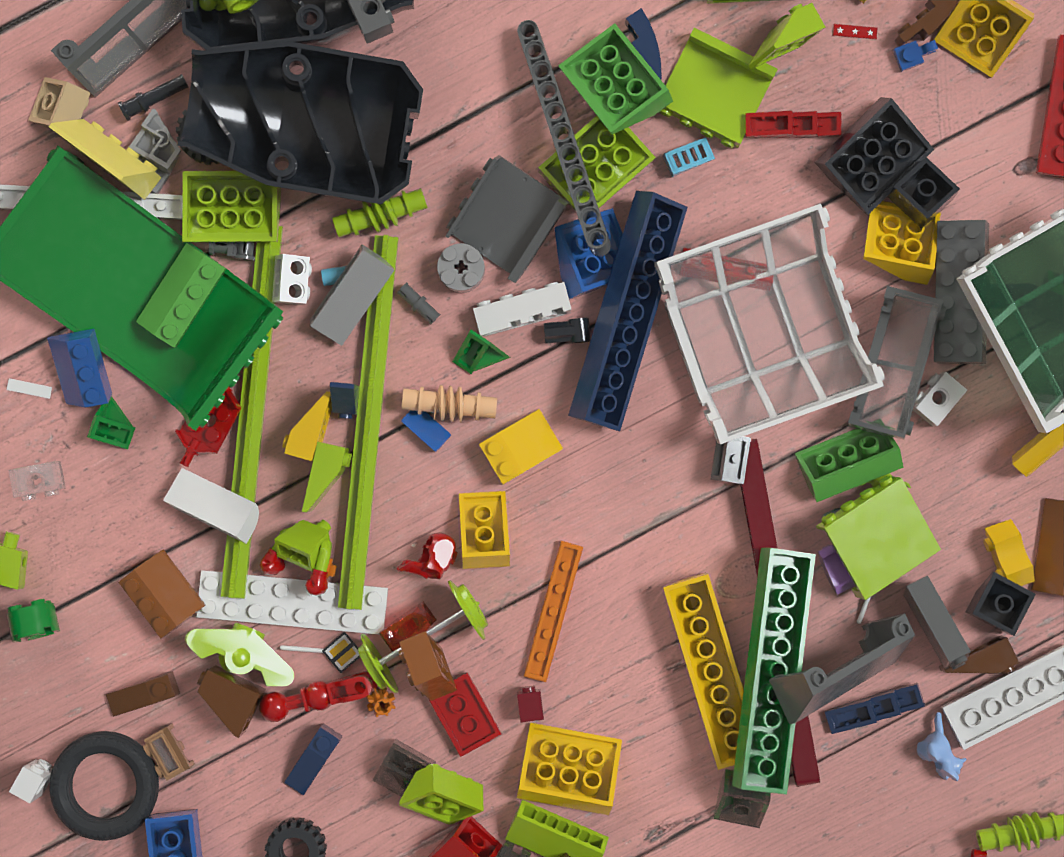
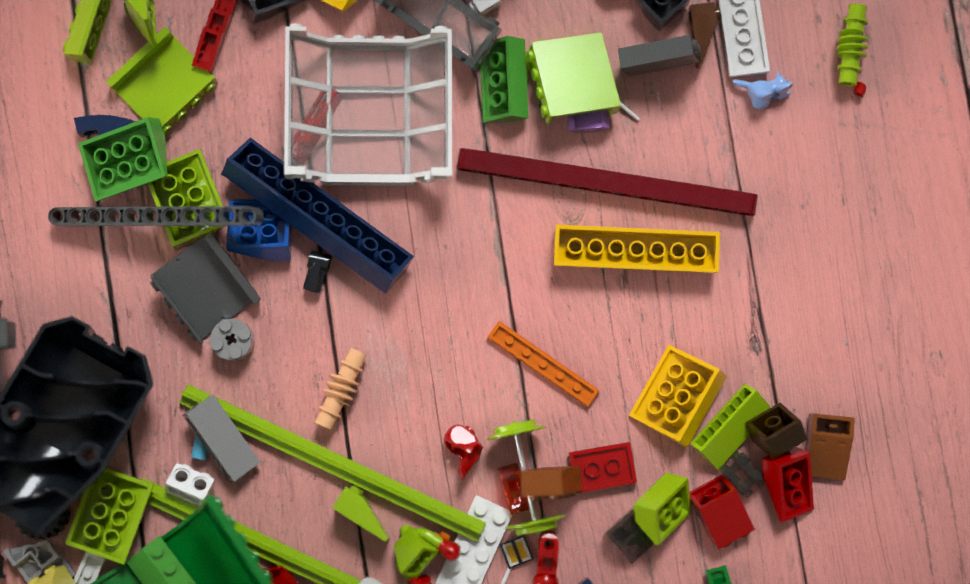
camera: 70 degrees left, 5 degrees down
dark grey connector [209,242,255,261] -> none
yellow slope [282,391,332,461] -> none
dark blue slope [330,382,360,419] -> none
lime piece [332,188,428,238] -> none
orange gear [366,688,396,717] -> none
dark grey pin [397,282,441,325] -> none
blue slope [401,410,451,452] -> none
green slope [452,330,511,374] -> none
yellow slope [459,491,510,569] -> none
white wedge [473,282,572,337] -> none
yellow slope [479,409,563,484] -> none
dark red brick [517,686,544,723] -> none
medium azure slope [663,137,715,177] -> none
tile [710,436,751,484] -> none
clear smoke slope [714,769,771,828] -> none
green brick [732,548,816,795] -> none
dark grey windscreen [769,614,915,724] -> none
dark blue slope [825,683,925,734] -> none

